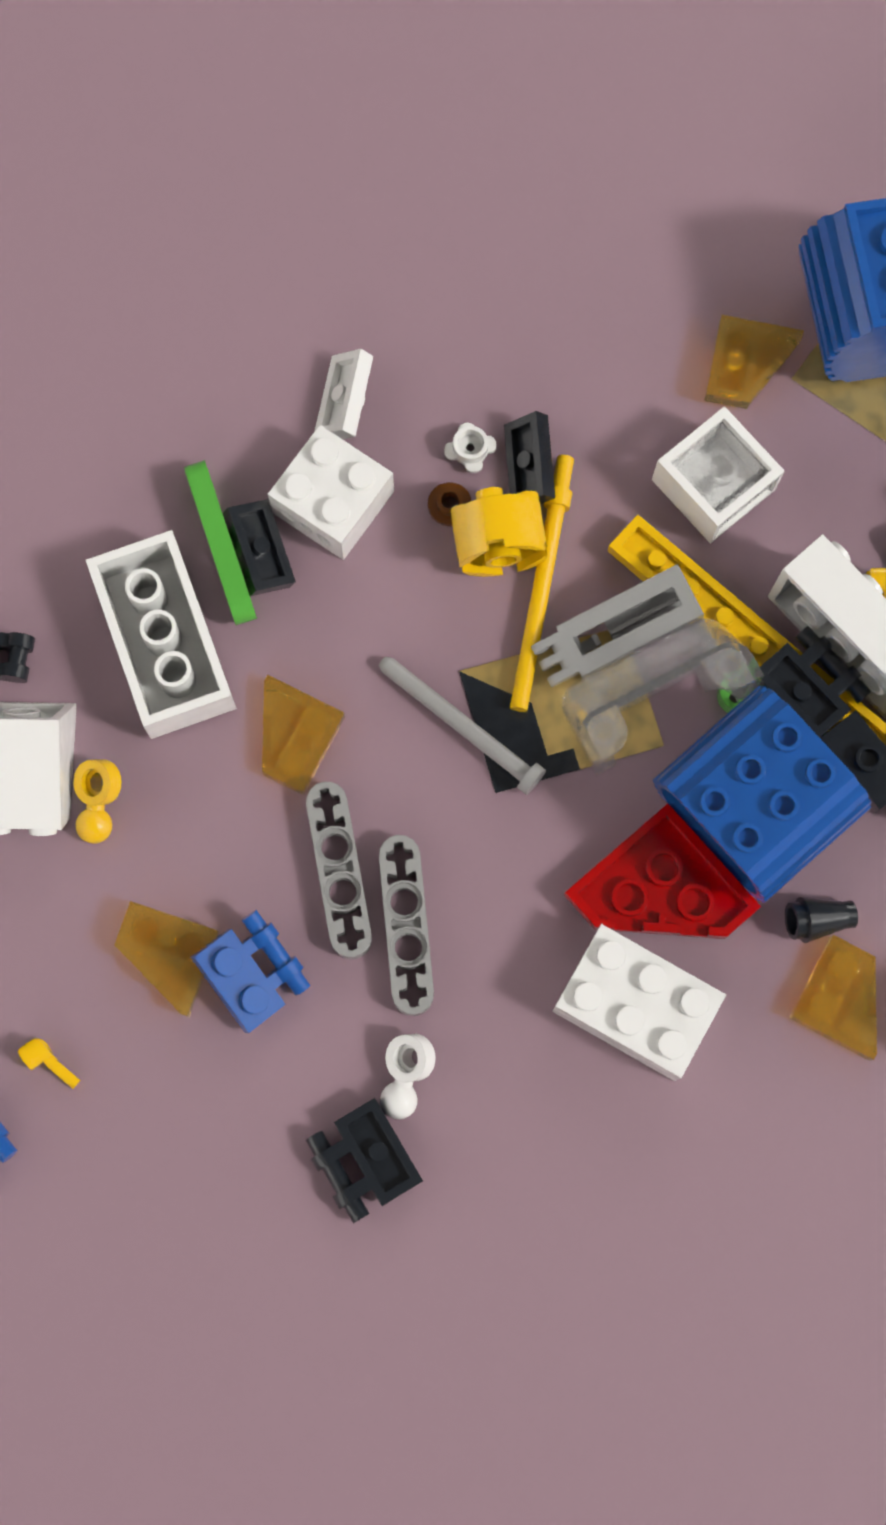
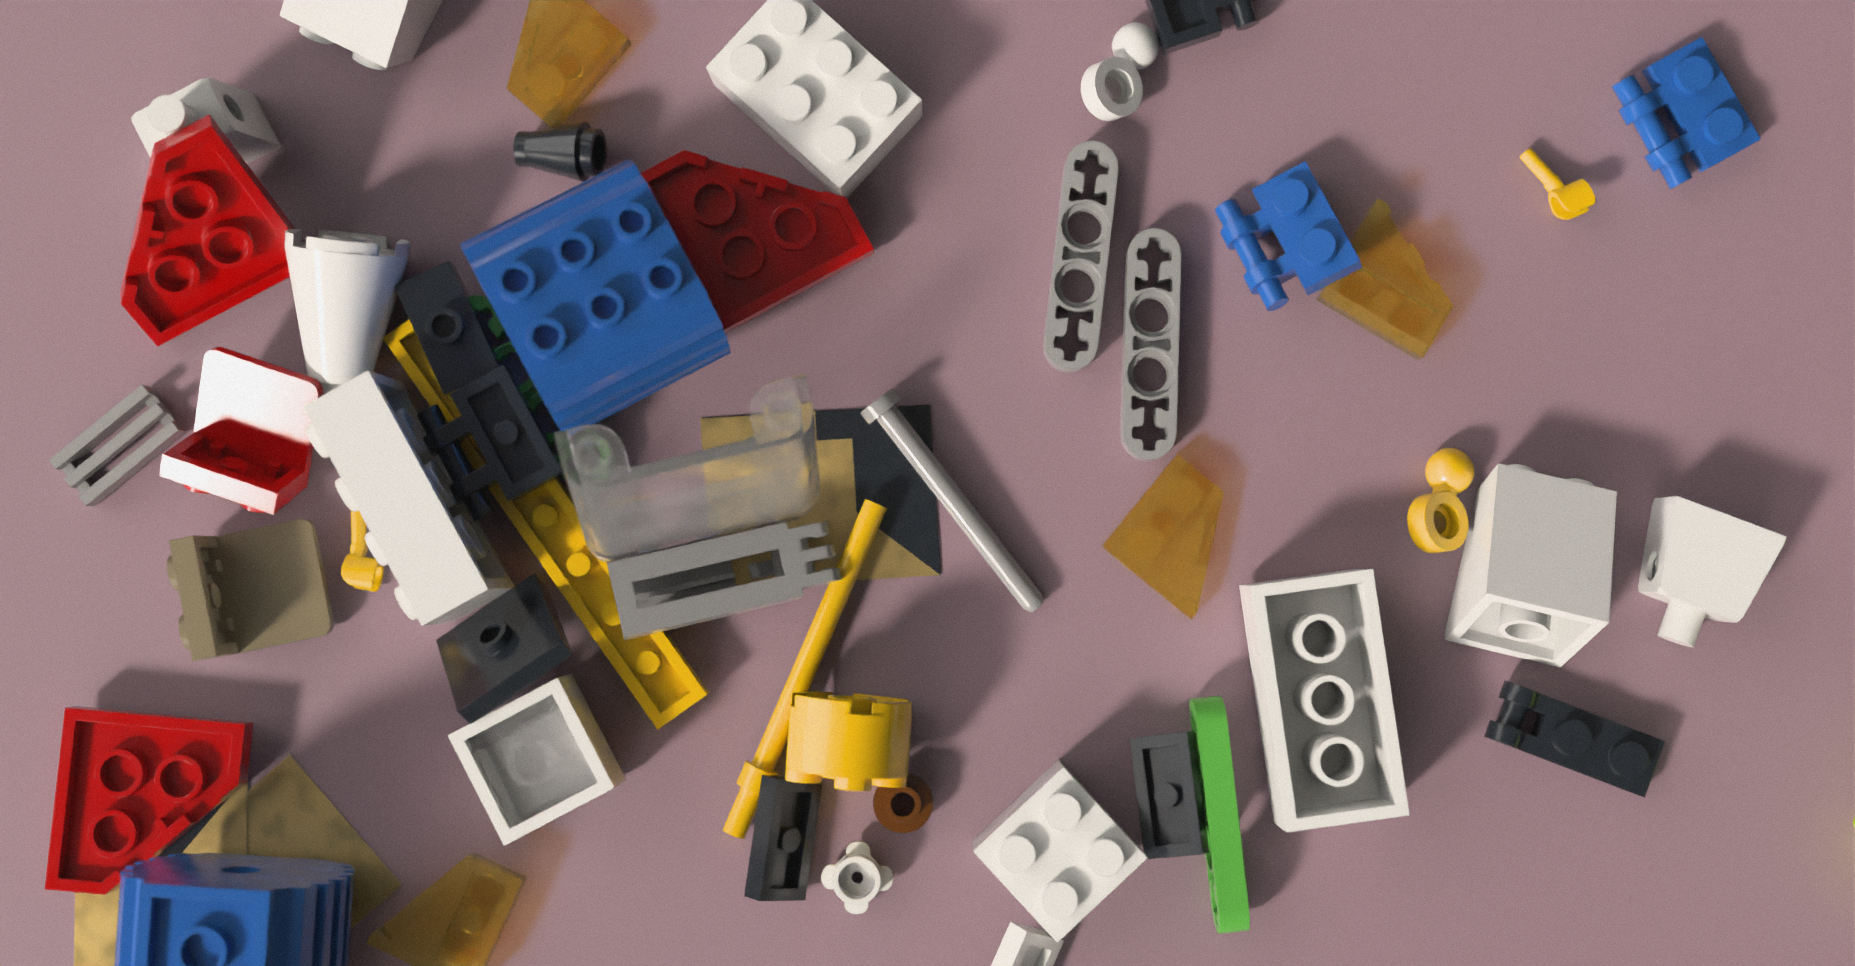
camera: 160 degrees left, 10 degrees up
none -> black plate [436,573,573,724]

